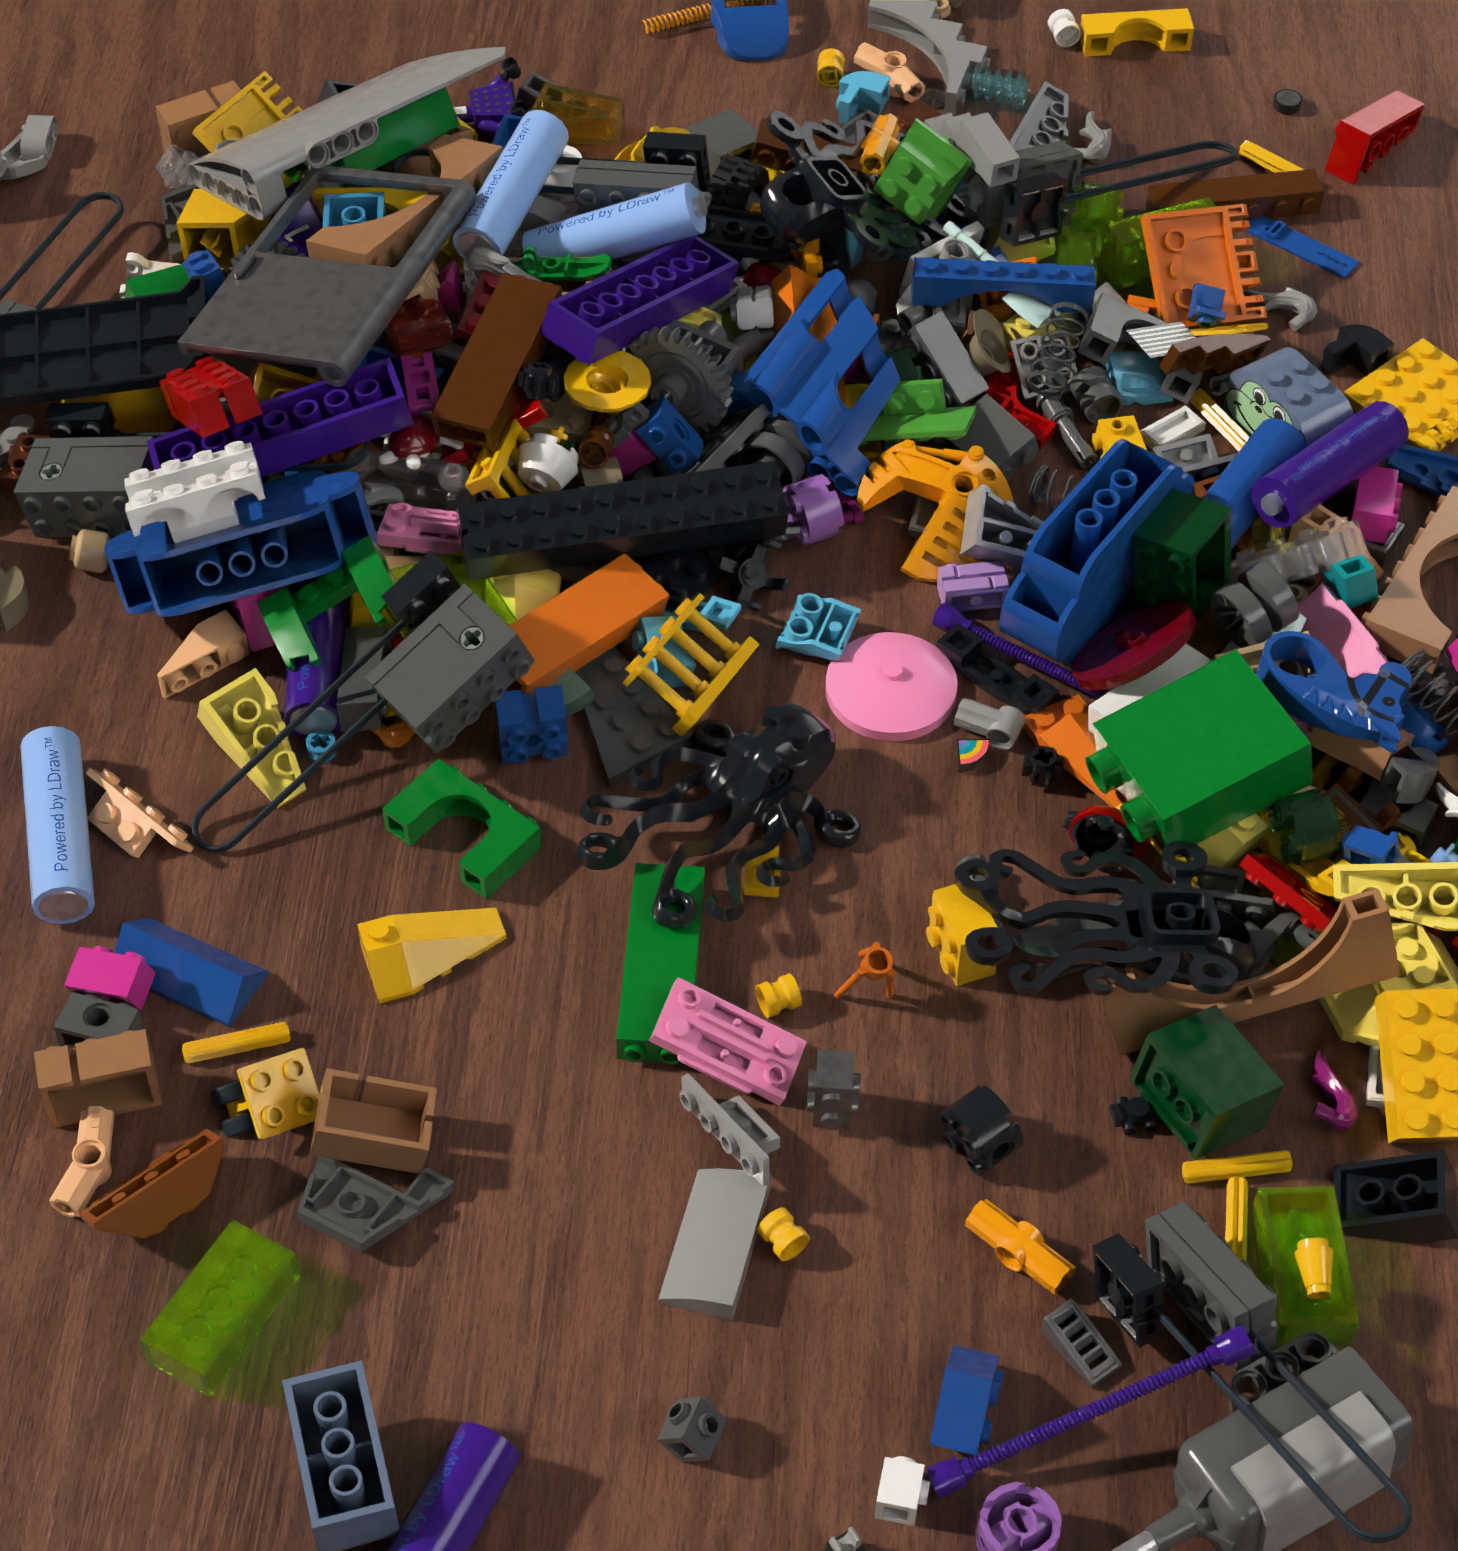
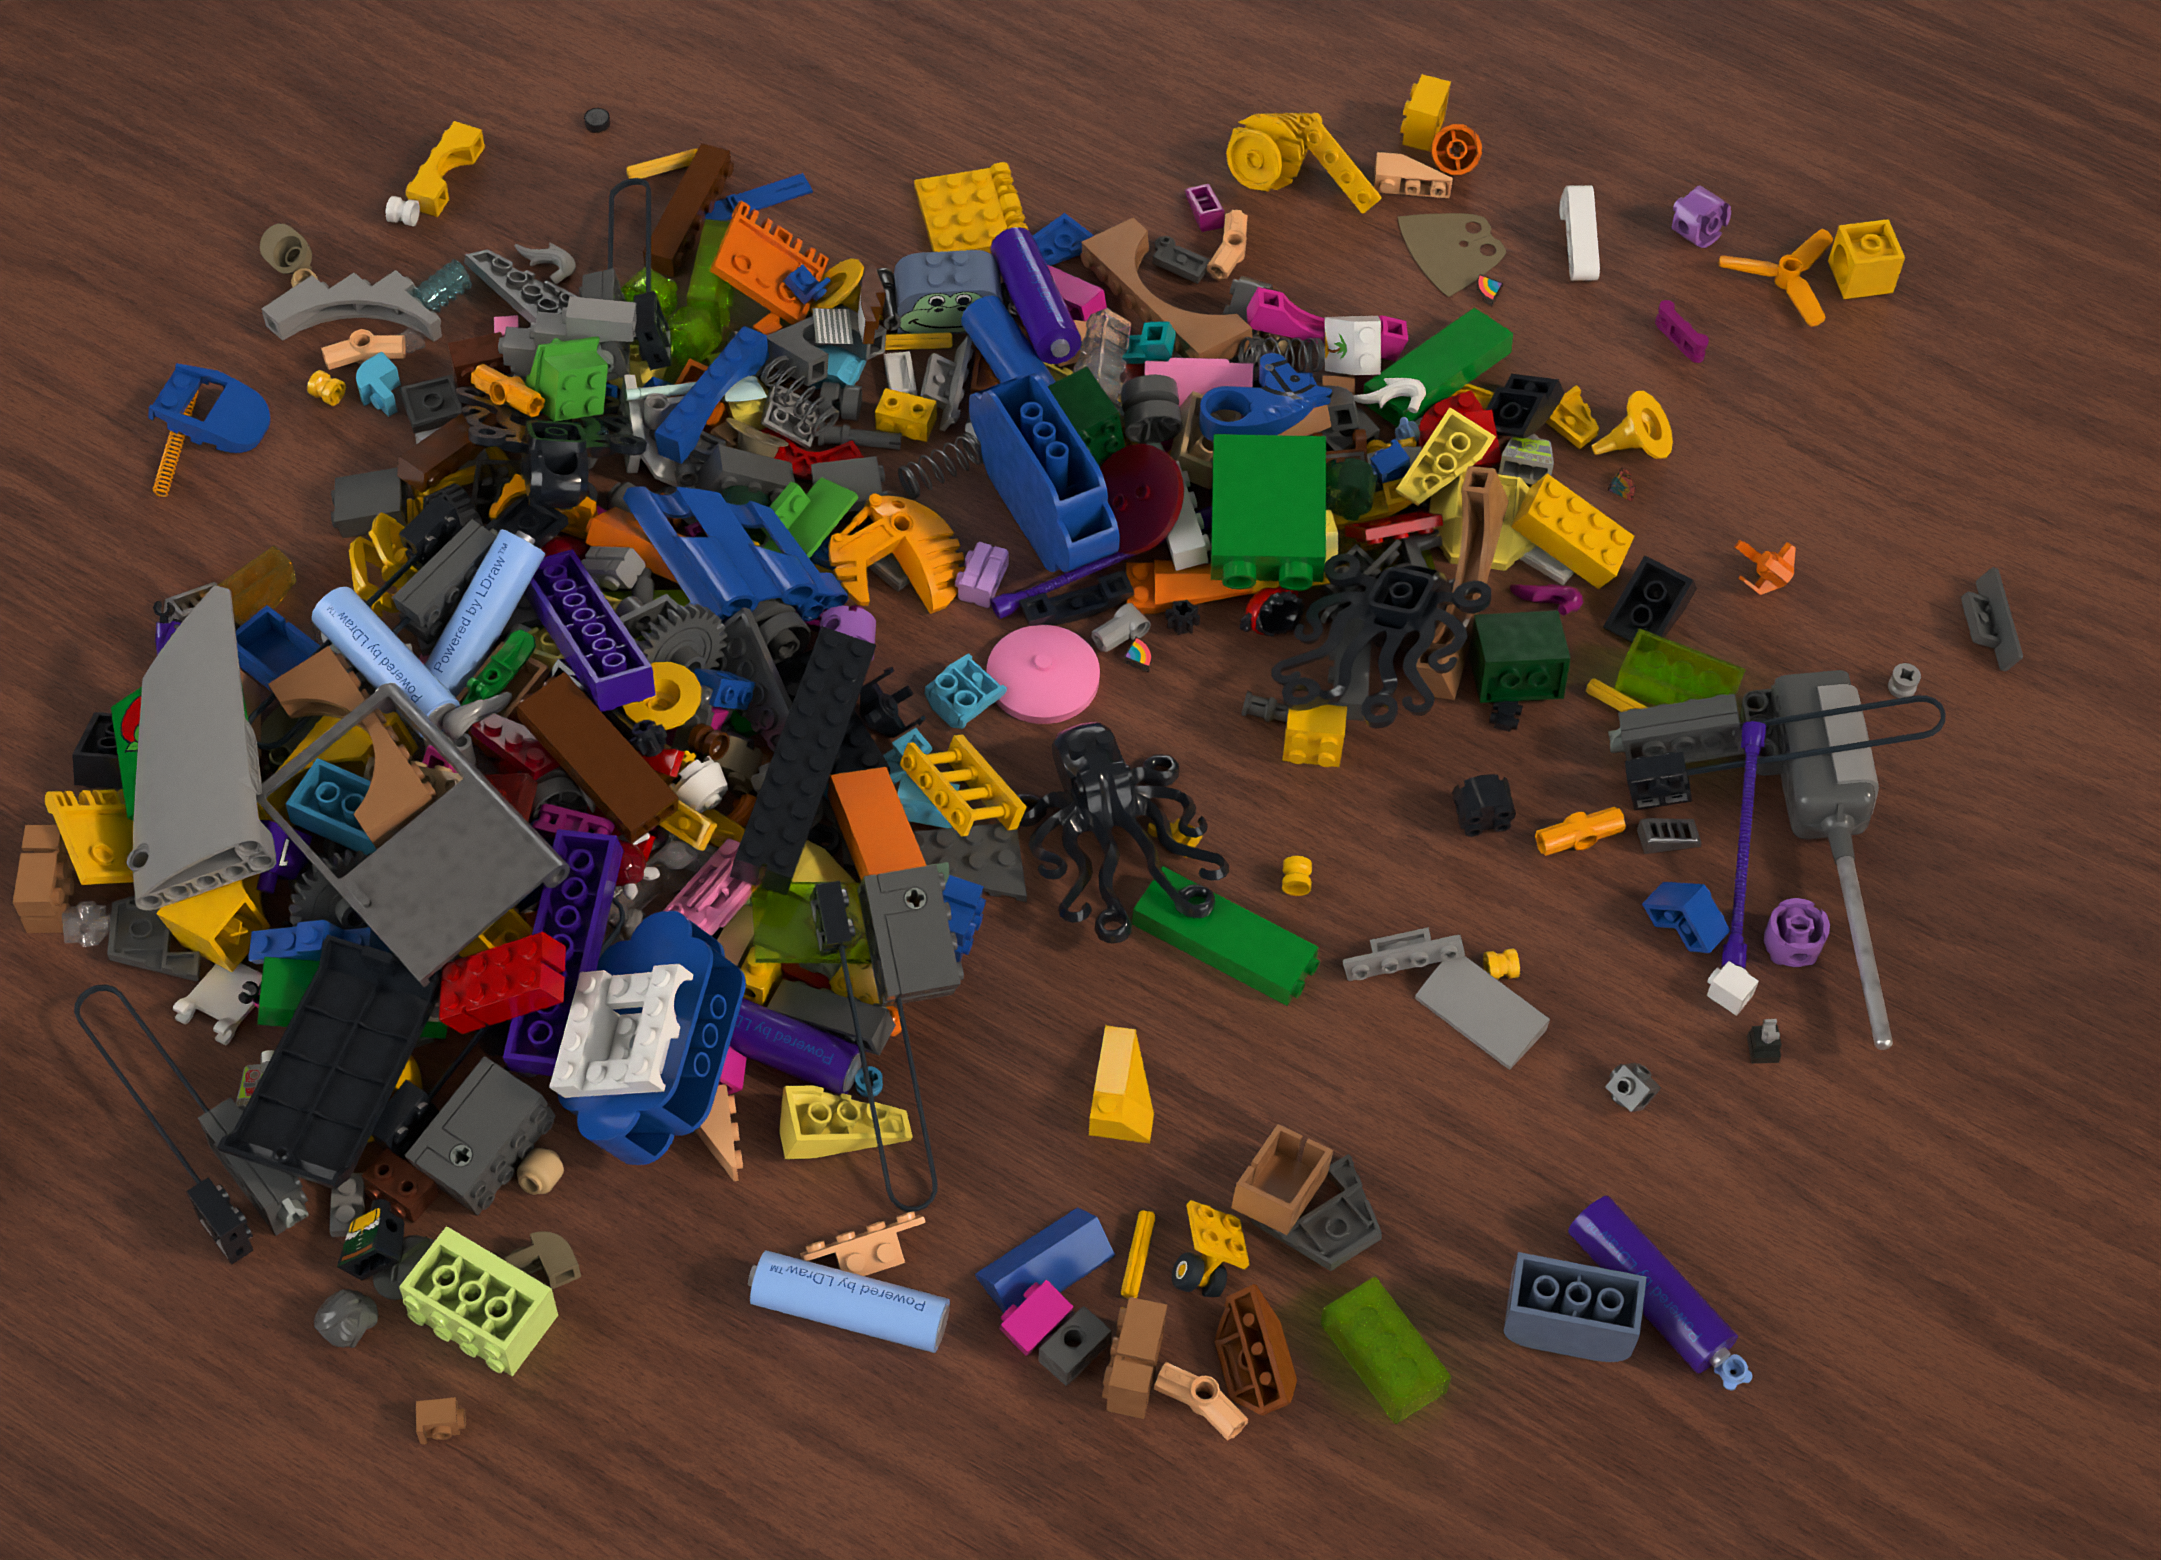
camera: 65 degrees left, 5 degrees up
green wedge [257,535,396,671] -> none
green arch [382,759,542,900] -> none
bright pink piece [649,977,807,1106] -> none
flat silver brick [807,1049,861,1130] -> none
orange plant [834,942,897,999] -> none
light grey wedge [960,484,1044,569] -> none
yellow axle [1182,1150,1292,1184] -> none
light grey piece [1243,286,1318,331] -> none
yellow cone [1294,1238,1334,1299] -> none
black brick [1321,324,1394,376] -> none
red wedge [1325,90,1425,185] -> none

